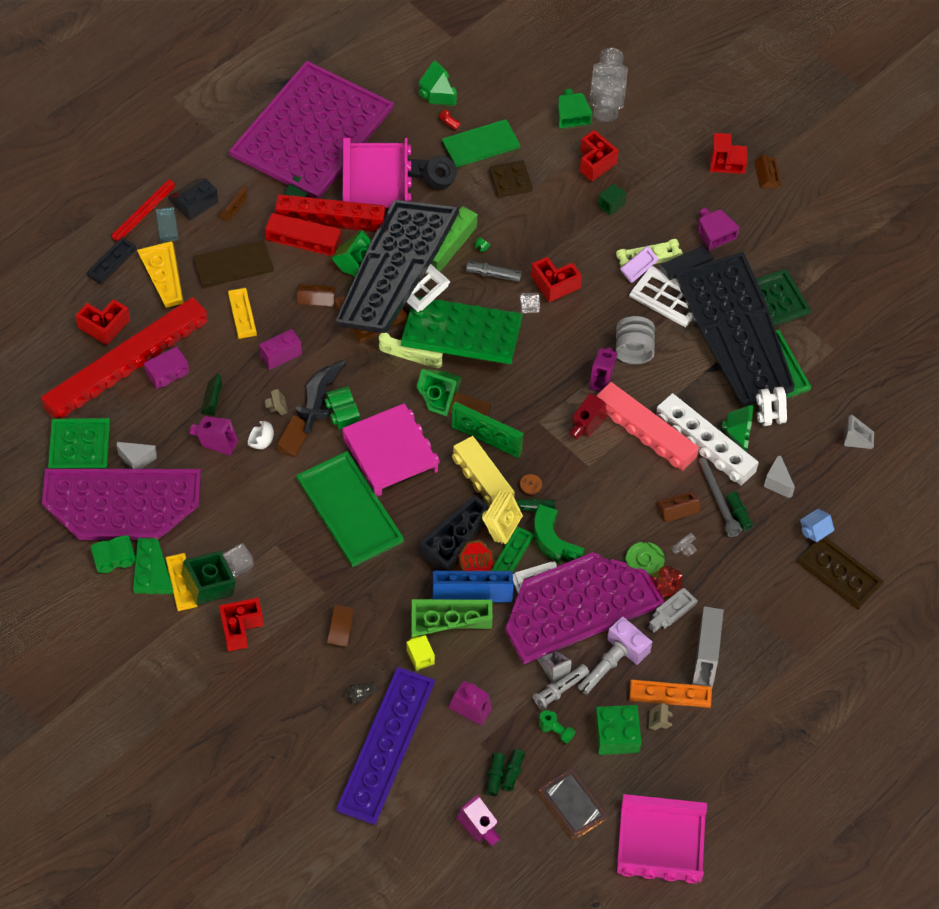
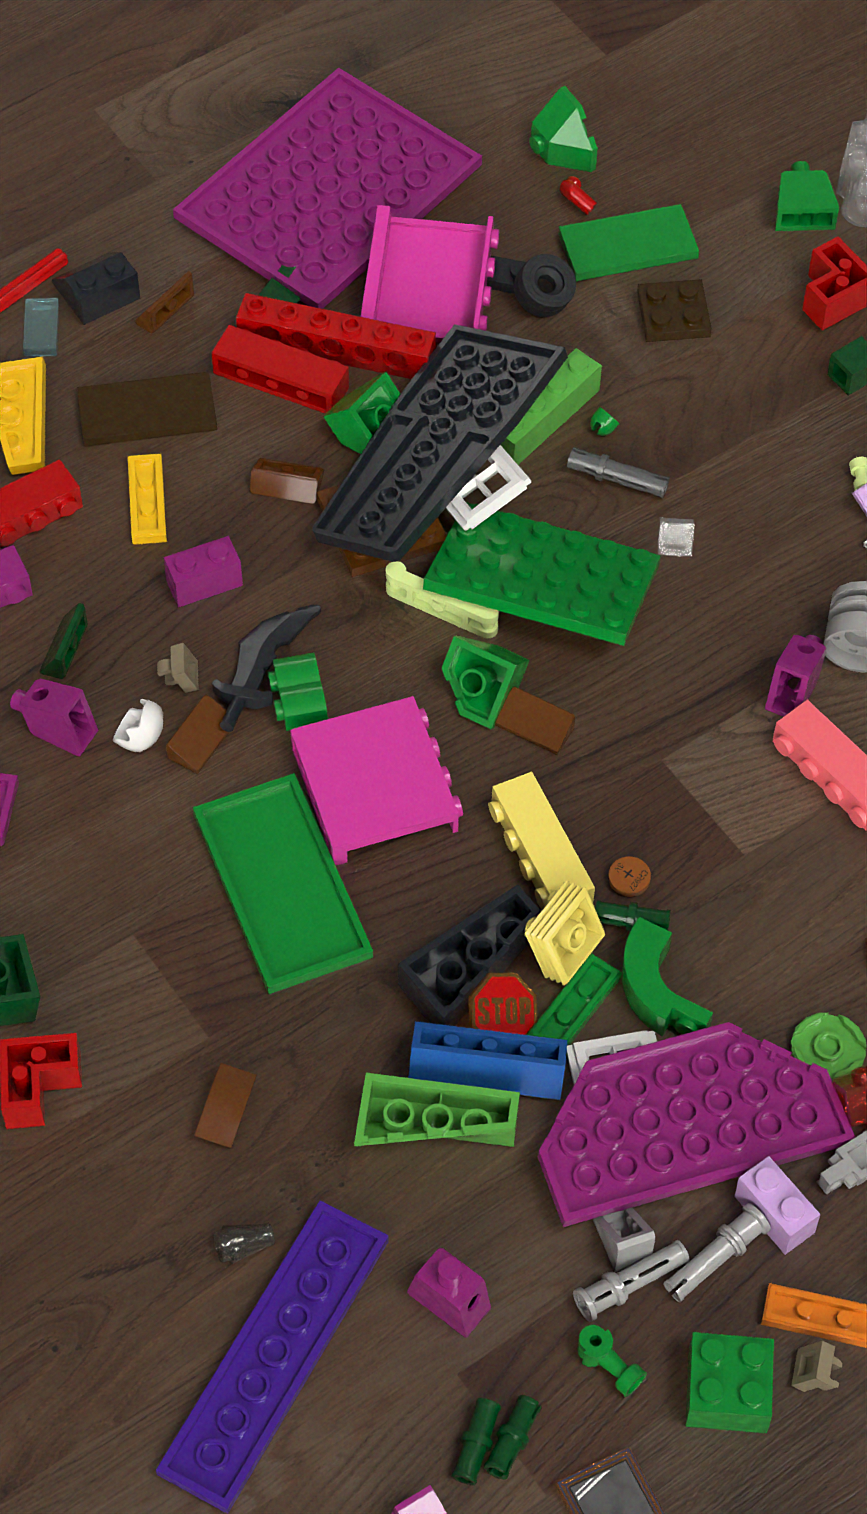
camera: 10 degrees right, 0 degrees up
clear brick [223,543,254,578] -> none
neon yellow brick [407,635,435,671] -> none
green tile [451,402,523,458] -> none
red brick [531,256,582,302] -> none
dark red torso [569,393,607,440] -> none

